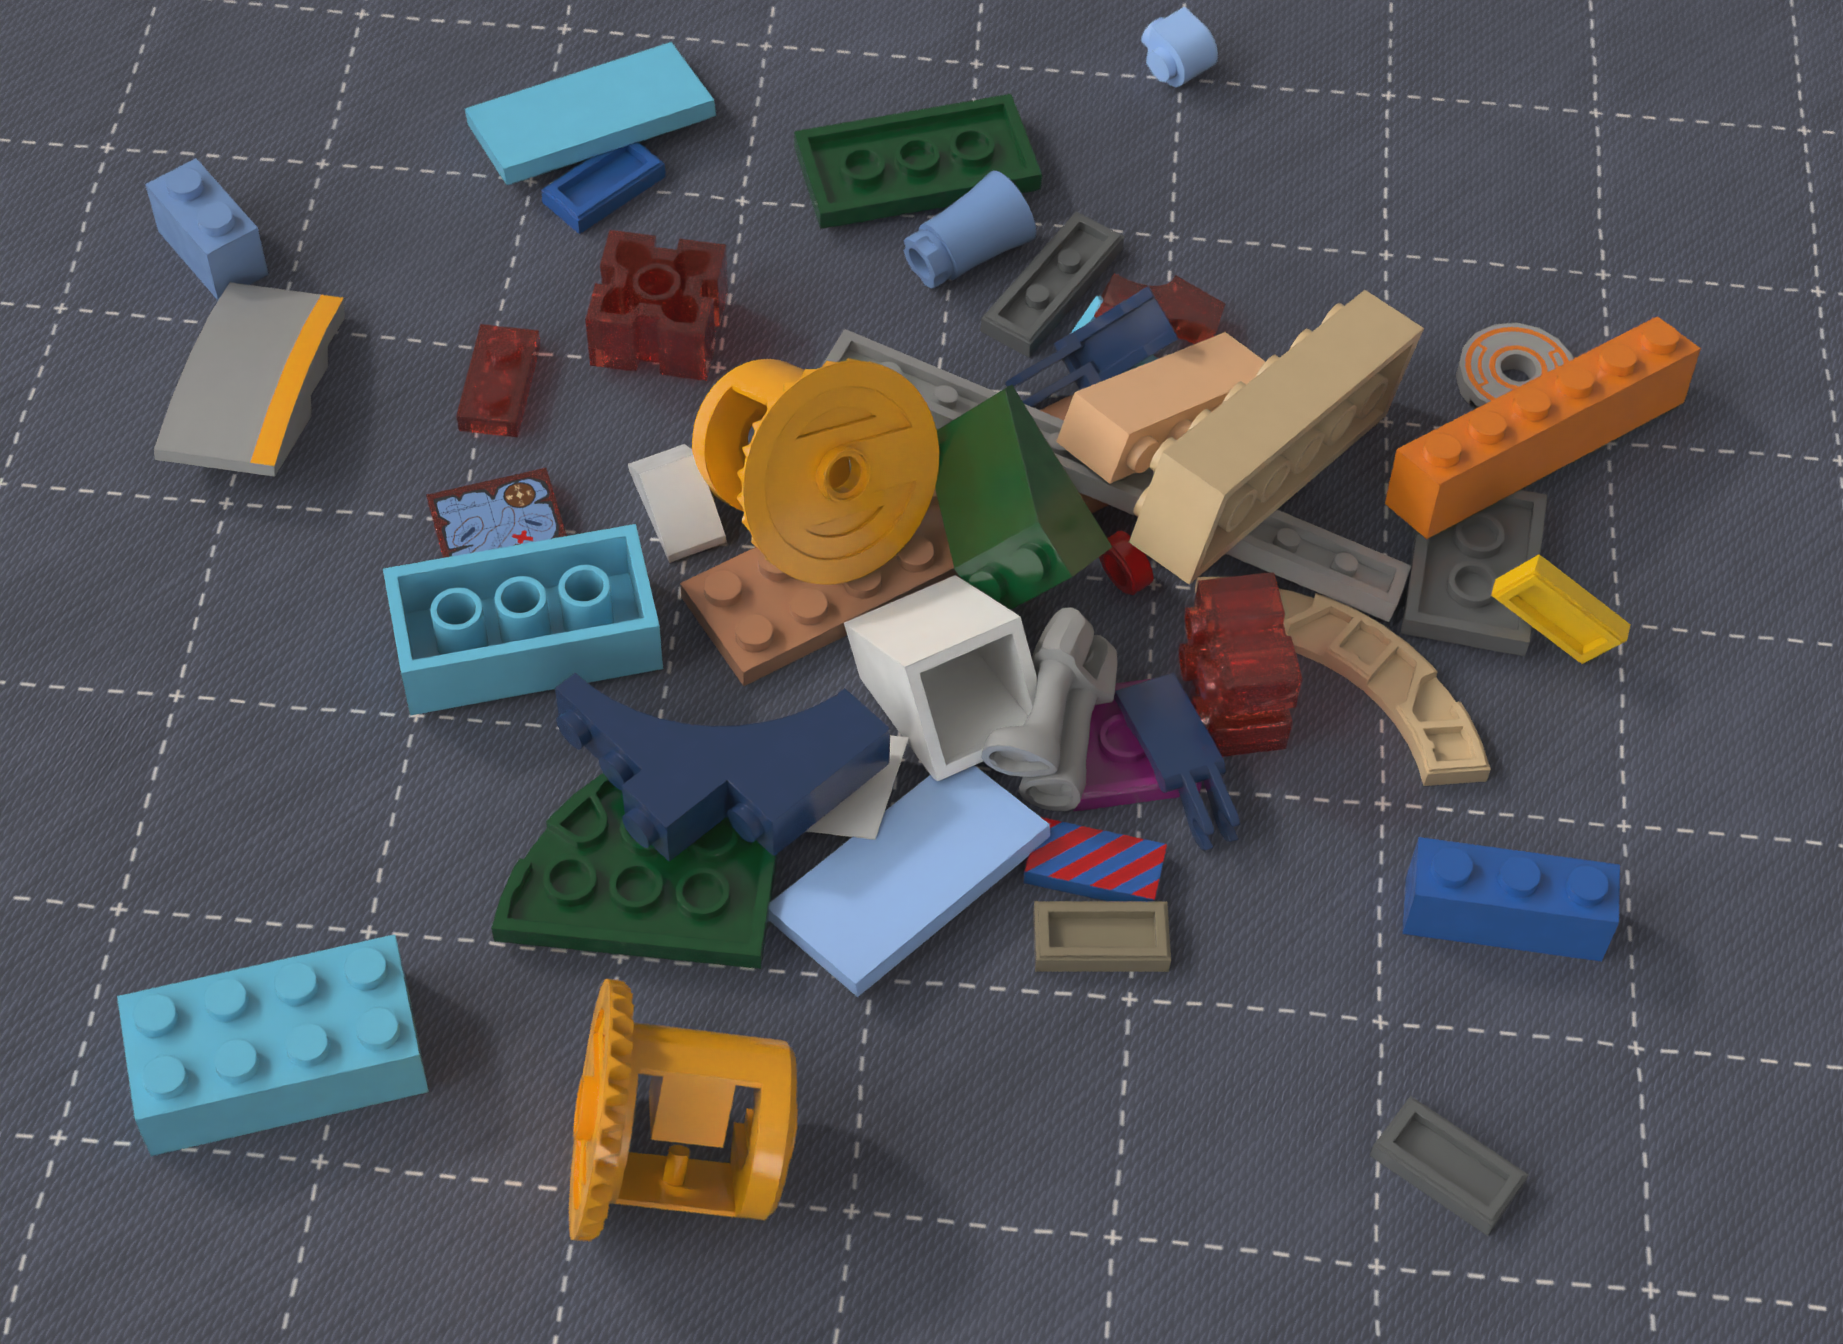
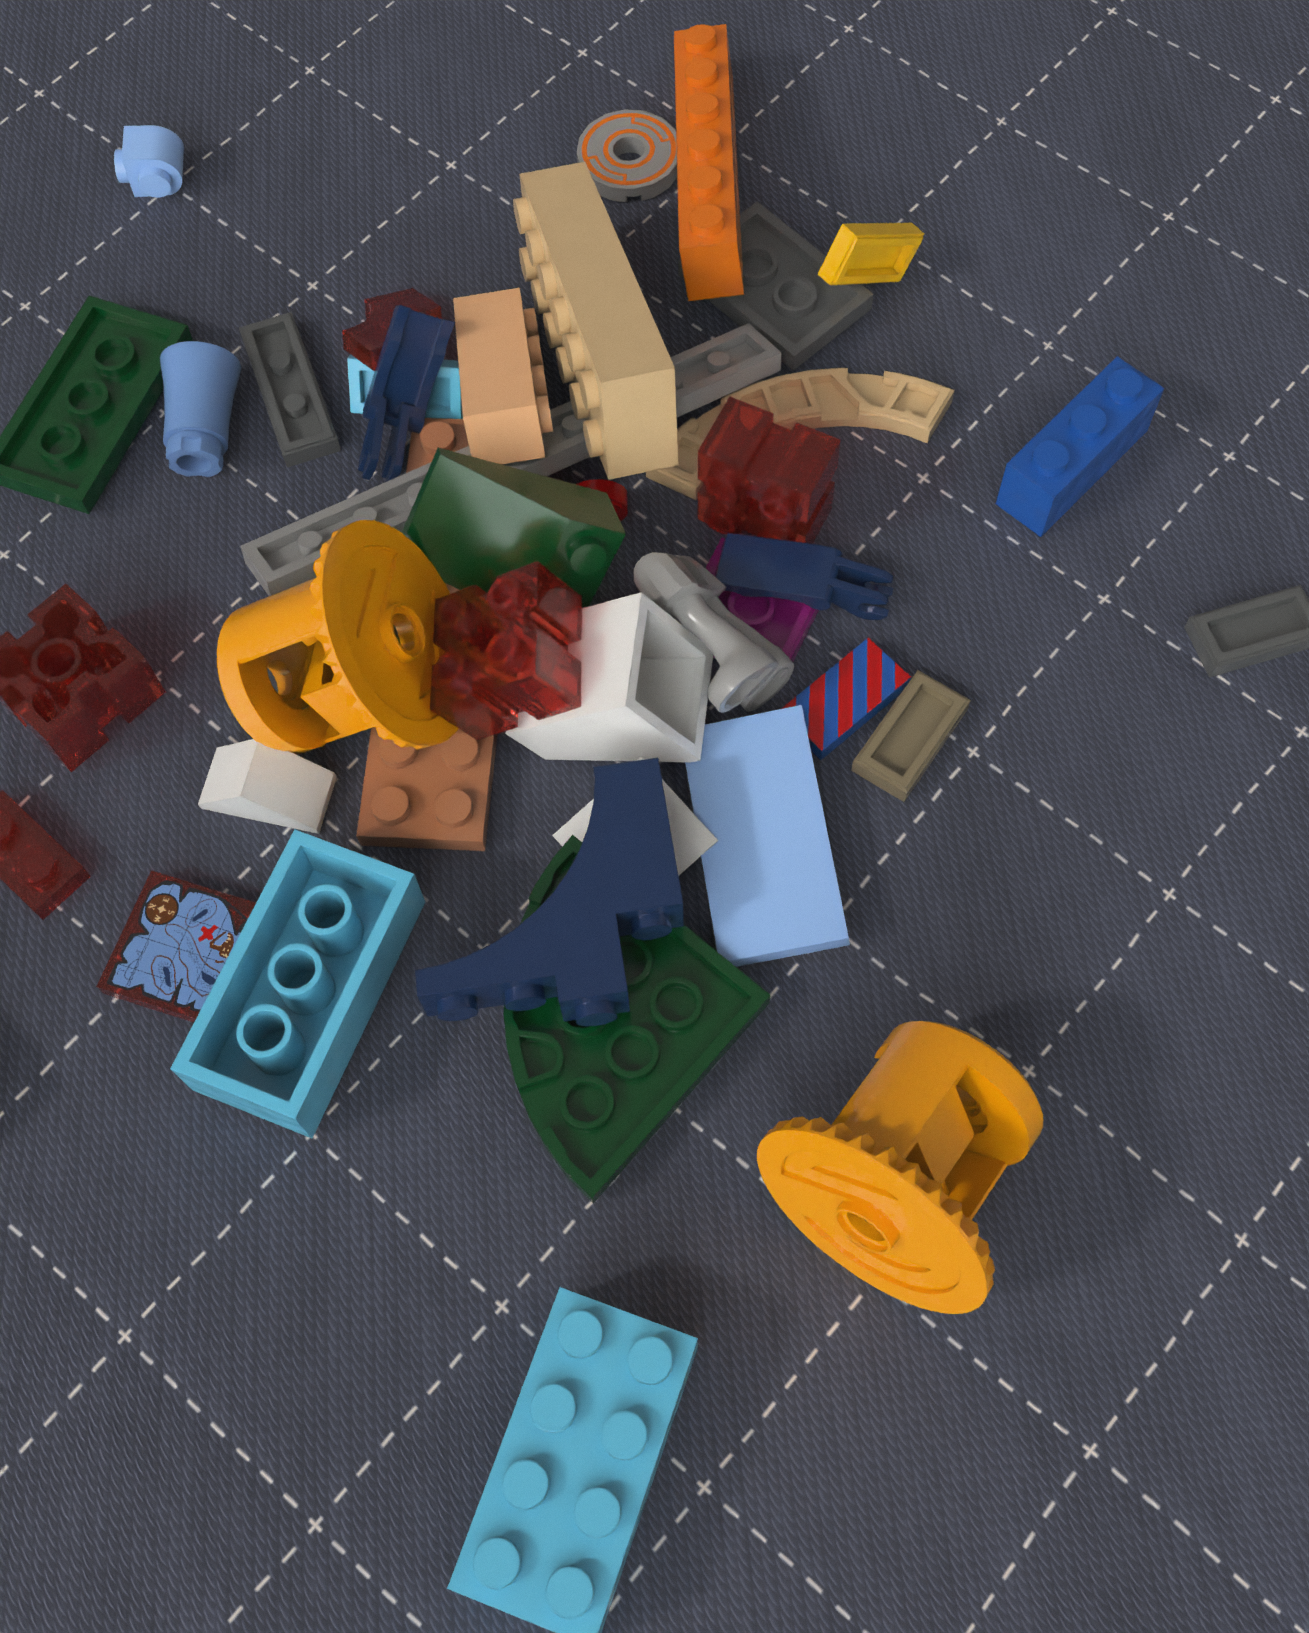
camera: 50 degrees left, 10 degrees up
none -> clear red brick [430,561,582,740]

